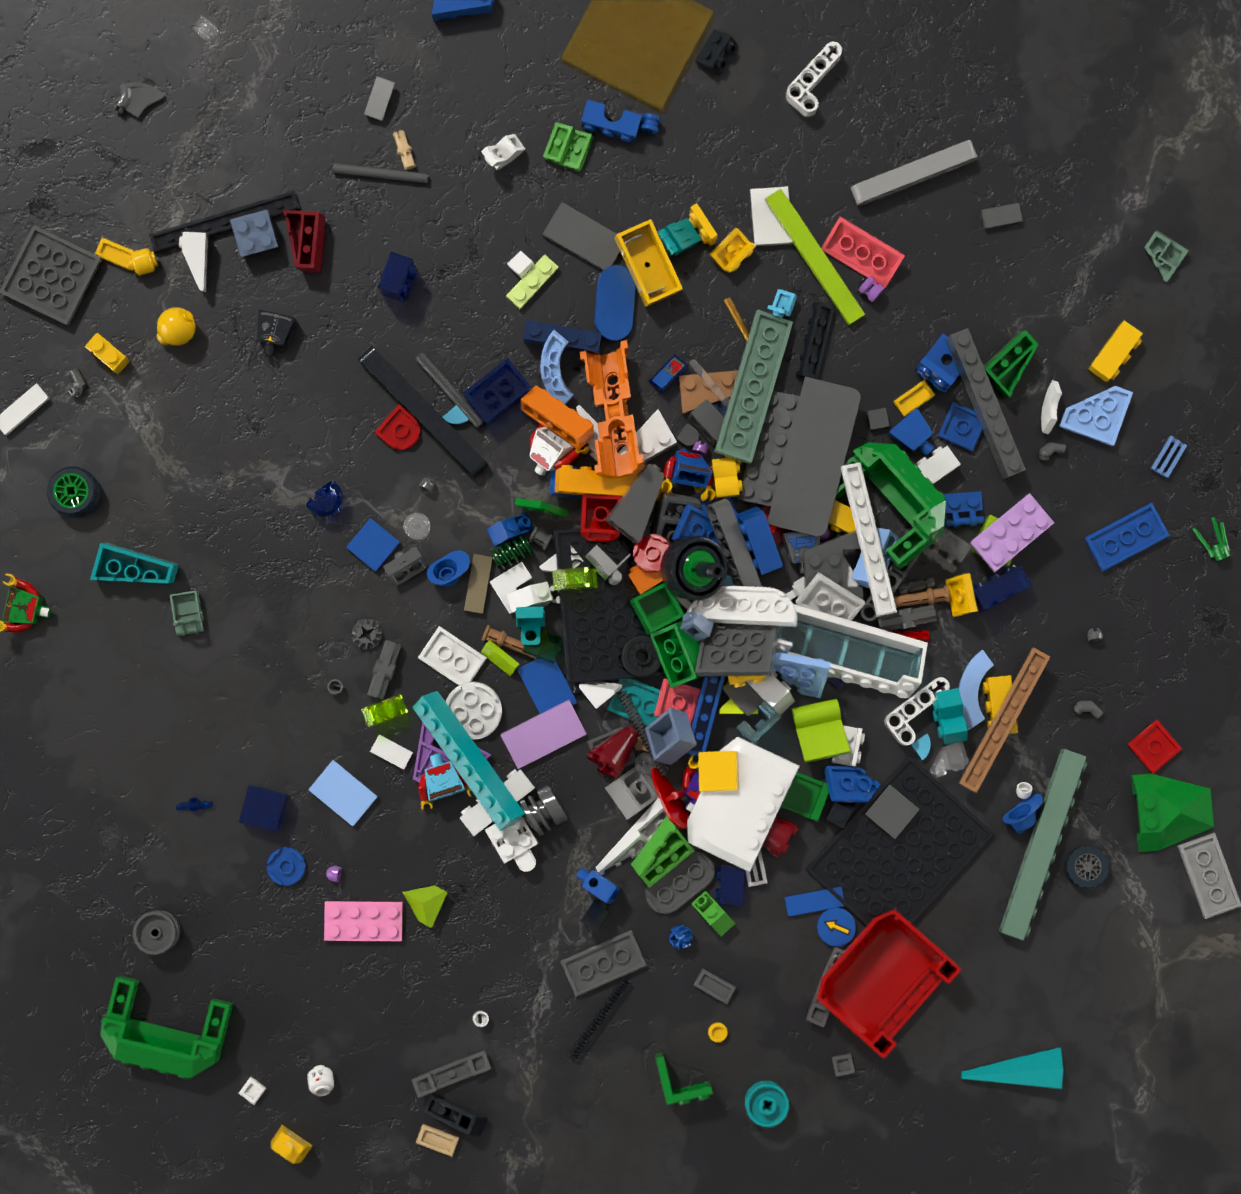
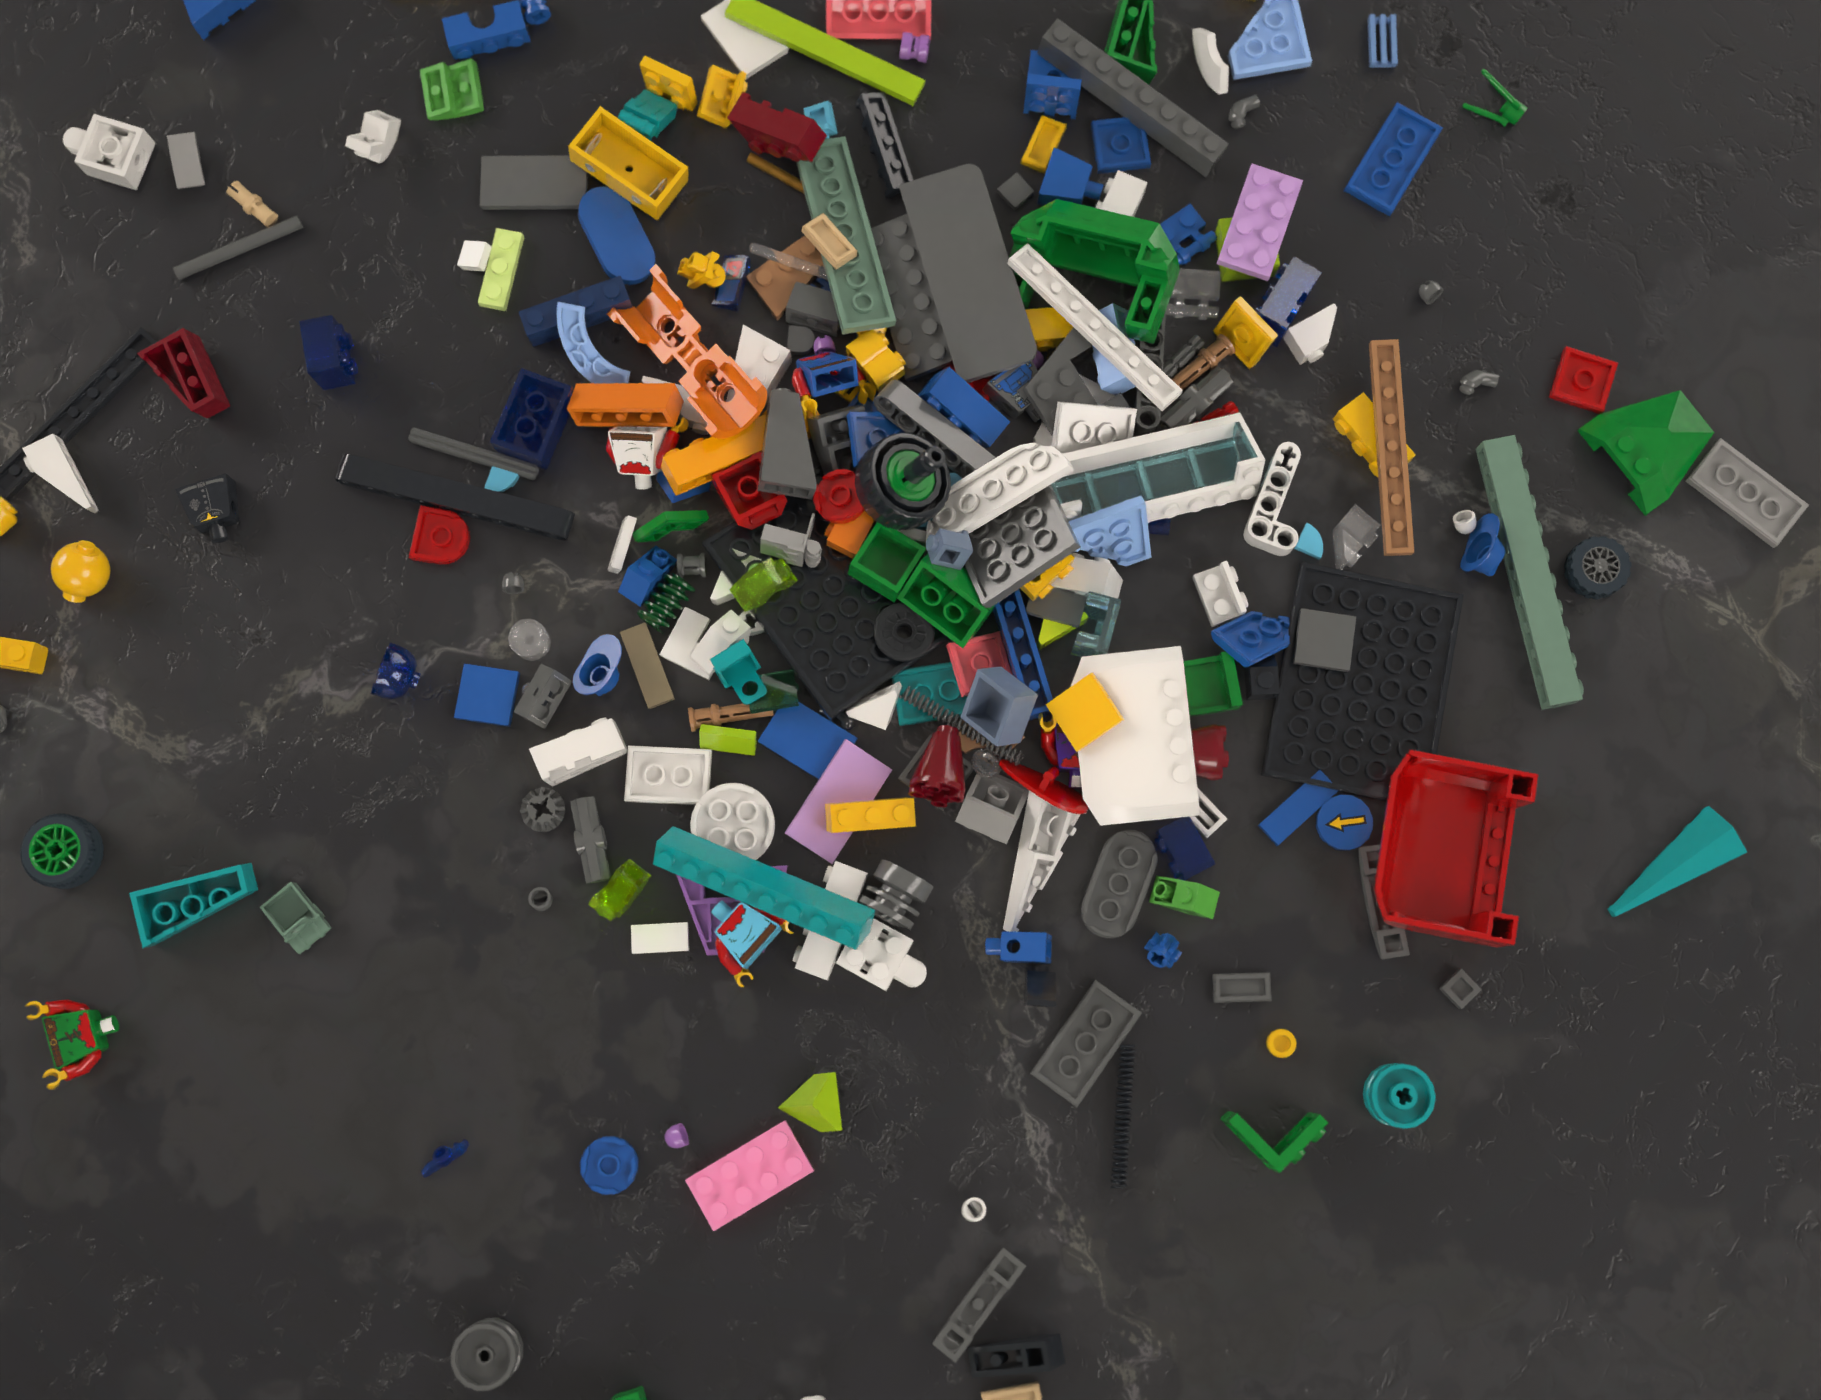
camera: 30 degrees left, 5 degrees down
sand blue piece [230,210,279,257] -> none
clear blue piece [239,785,289,832] -> none
light blue tile [308,760,378,826] -> none
bright green wedge [631,816,694,888] -> none
lime door [791,699,850,763] -> none
teal brick [932,688,968,745] -> none
light blue tile [958,650,994,730] -> none
none -> white brick [63,114,156,190]
none -> white wedge [529,717,628,787]
none -> white tile [608,515,637,574]
none -> yellow hips [677,251,726,289]
none -> dark red wedge [727,92,827,162]
none -> tan tile [802,213,858,270]
none -> yellow brick [825,797,916,833]
none -> white slope [1283,304,1337,365]

